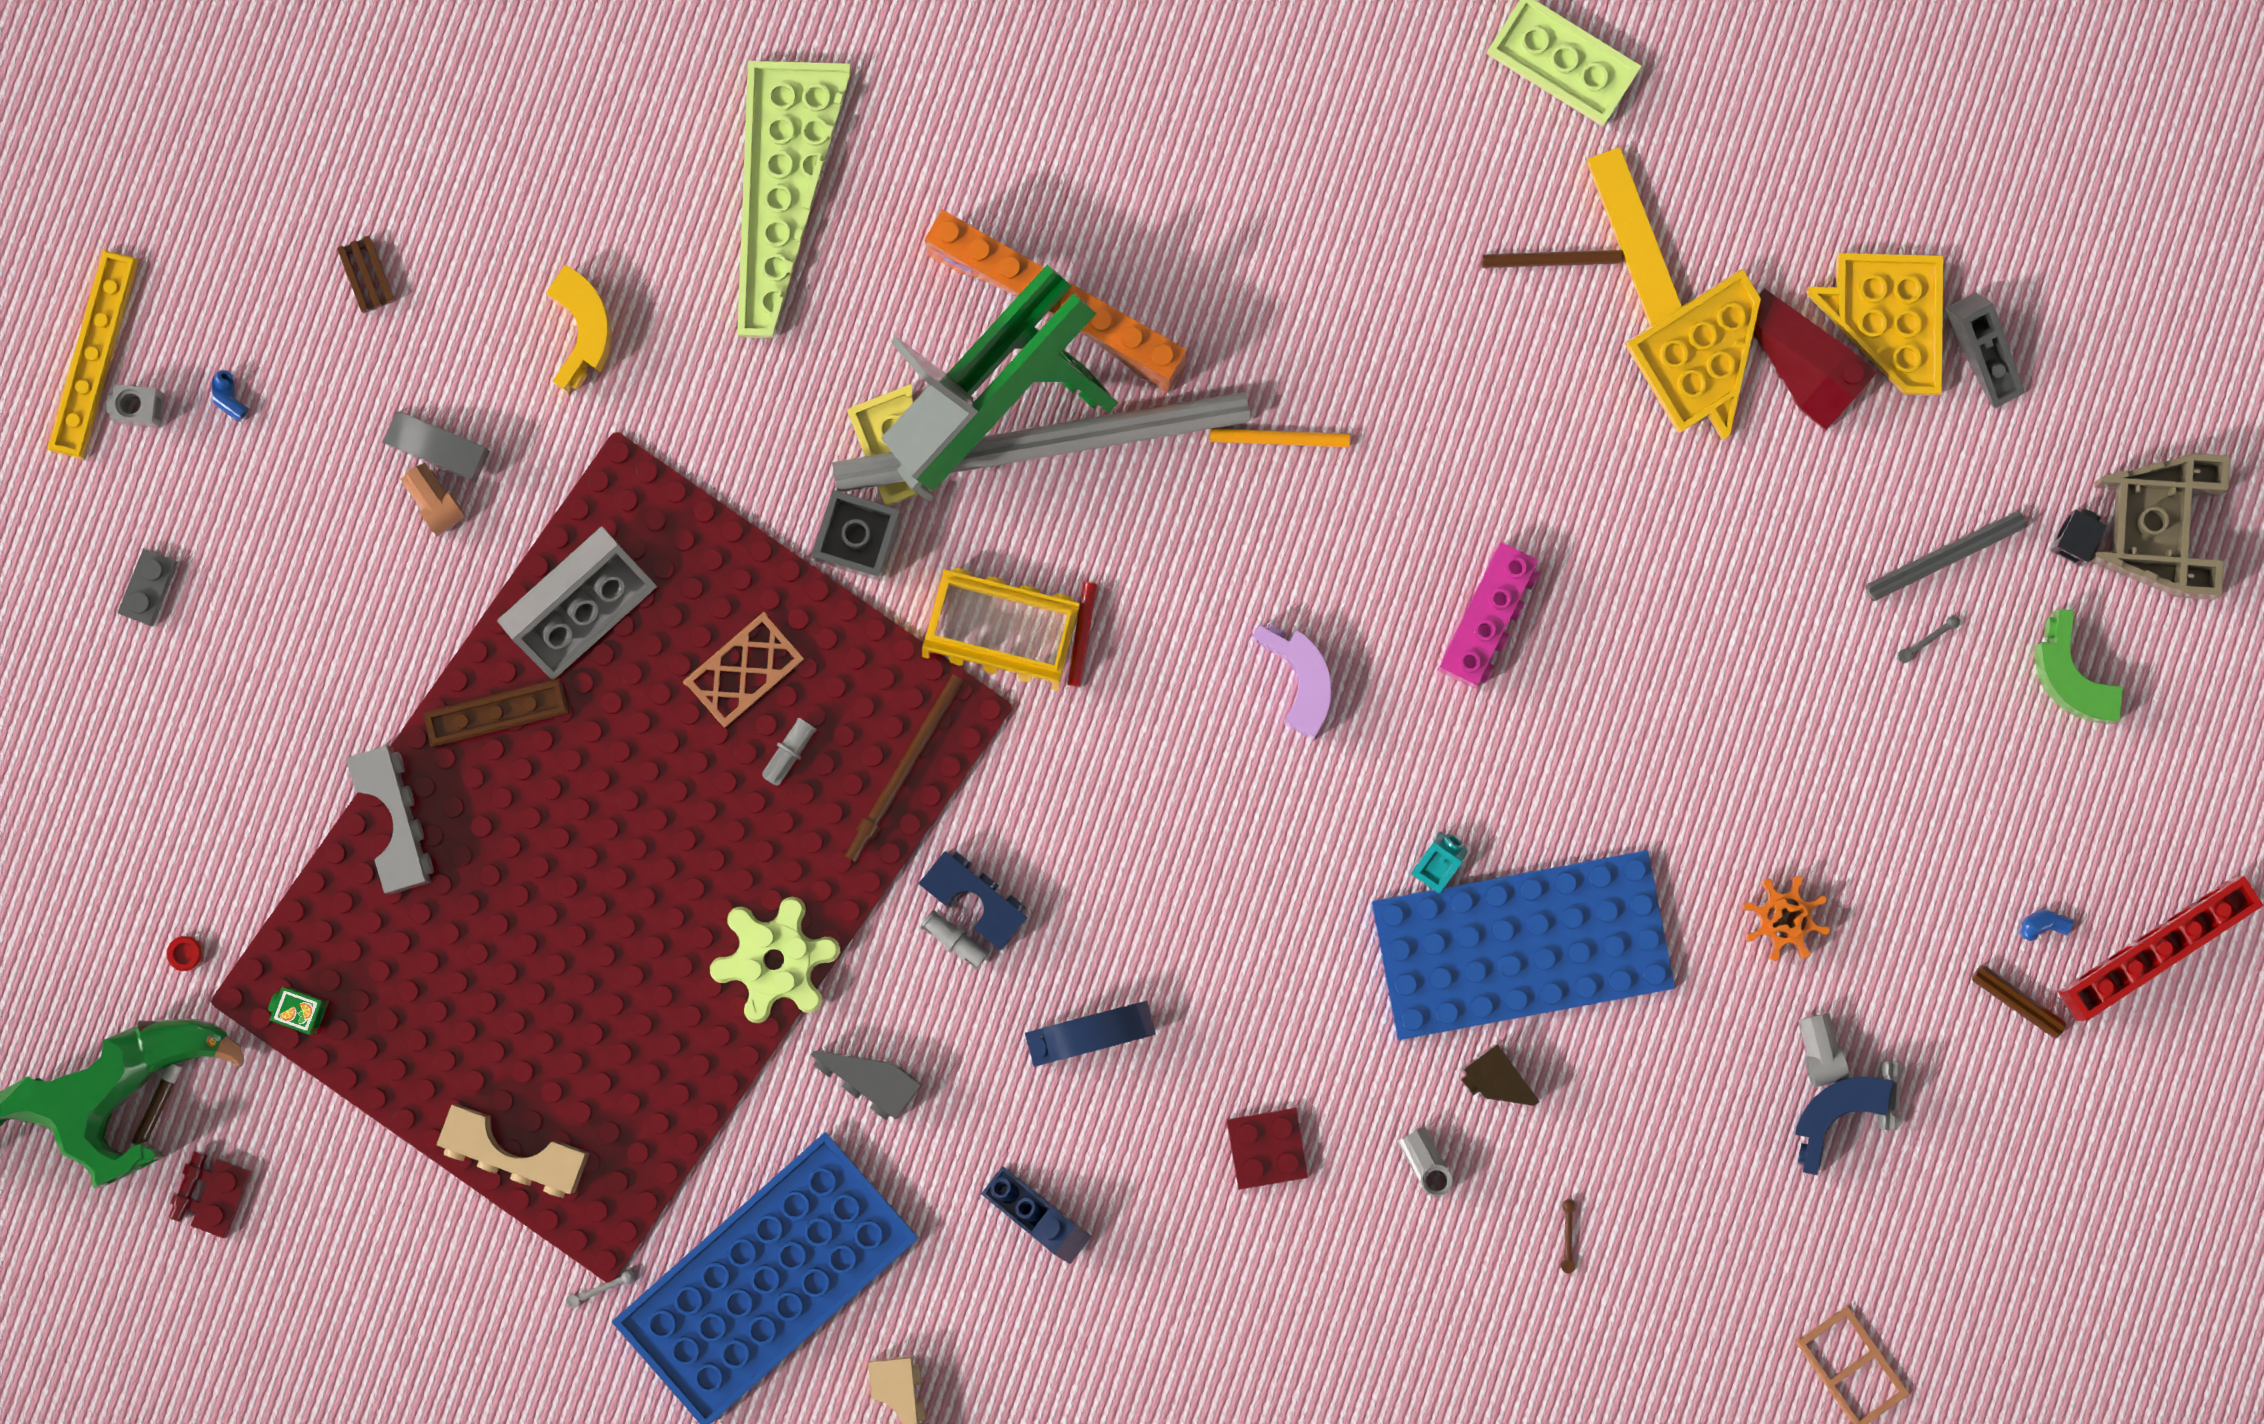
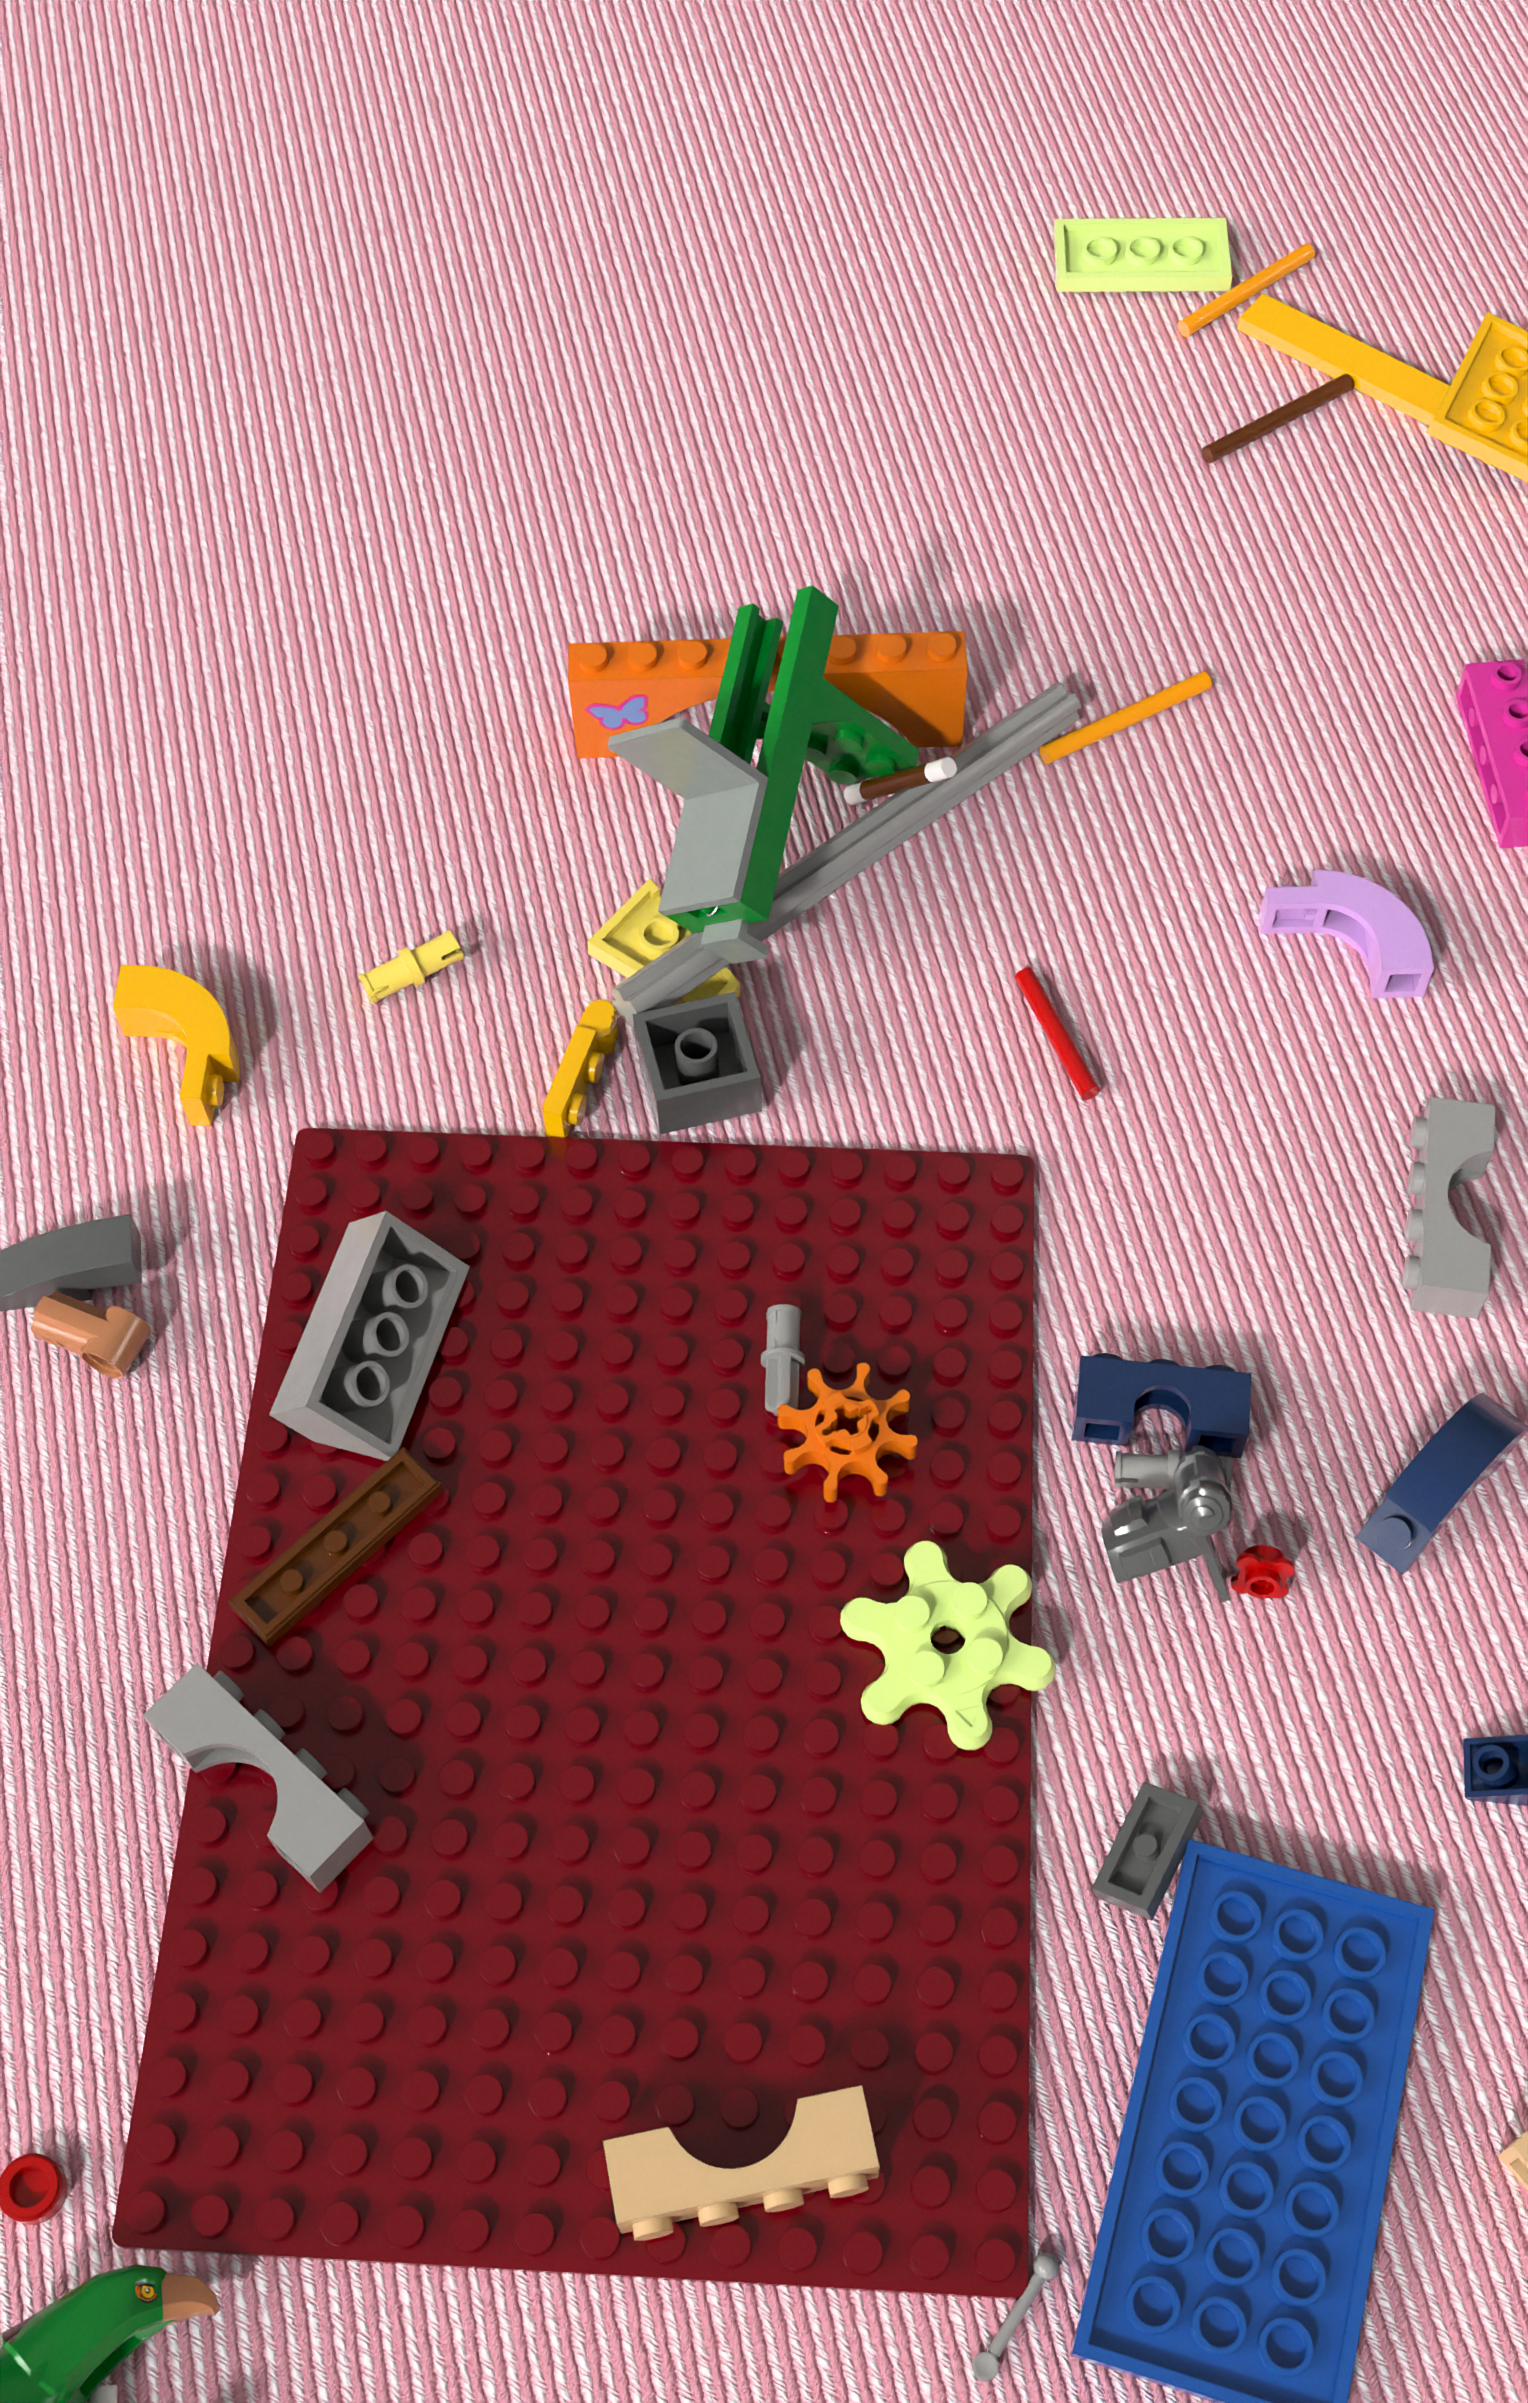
camera: 30 degrees left, 25 degrees down
green brick [268,987,329,1035] -> none
nougat window [683,612,805,728] -> none
yellowish green wing [737,61,851,338] -> none
dark grey slope [811,1050,923,1120] -> none
reddish brown bar [844,674,964,863] -> none
window [922,568,1080,691] -> none
none -> light yellow pin [358,930,464,1005]
none -> yellow hinge [542,998,618,1138]
none -> orange gear [777,1363,918,1502]
none -> bar [844,757,957,805]
none -> dark grey plate [1091,1782,1204,1921]
none -> dark grey piece [1101,1445,1232,1603]
none -> light orange bar [1178,243,1315,337]
none -> red plate [1231,1545,1295,1599]
none -> light grey arch [1403,1097,1495,1319]

